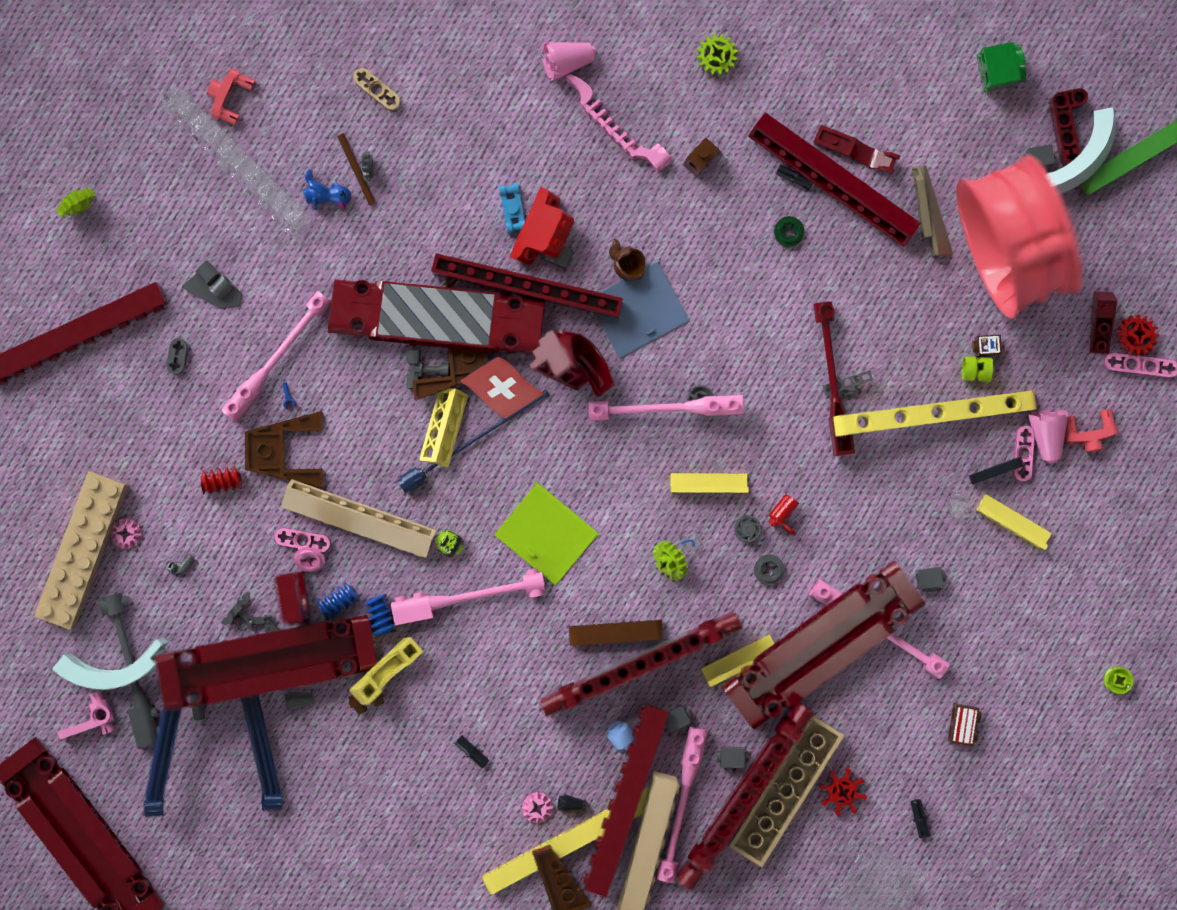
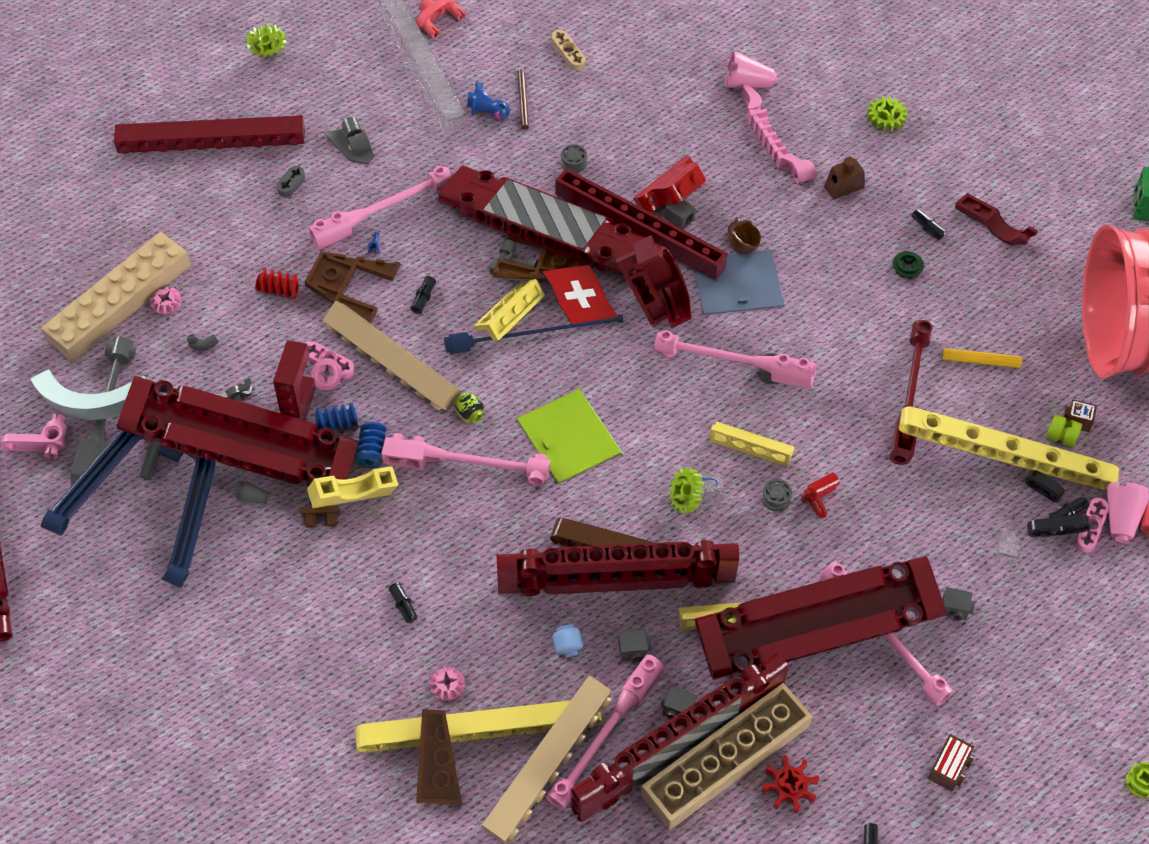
camera: 25 degrees right, 30 degrees down
dark grey gear [362,151,374,182] -> none
dark azure plate [499,183,525,235] -> none
black cone [557,794,587,813] -> none
dark red brick [582,703,669,898] -> none
dark red brick [748,112,921,247] -> none
dark grey gear [754,555,785,585] -> none
dark grey piece [822,370,873,399] -> none
dark tan wedge [912,165,953,257] -> none
light yellow fence [975,494,1052,550] -> none
none -> black pin [410,276,436,314]
none -> dark grey wheel [561,144,587,173]
none -> yellow axle [942,348,1022,368]
none -> black beam [1025,470,1065,502]
none -> black axle [1049,497,1089,518]

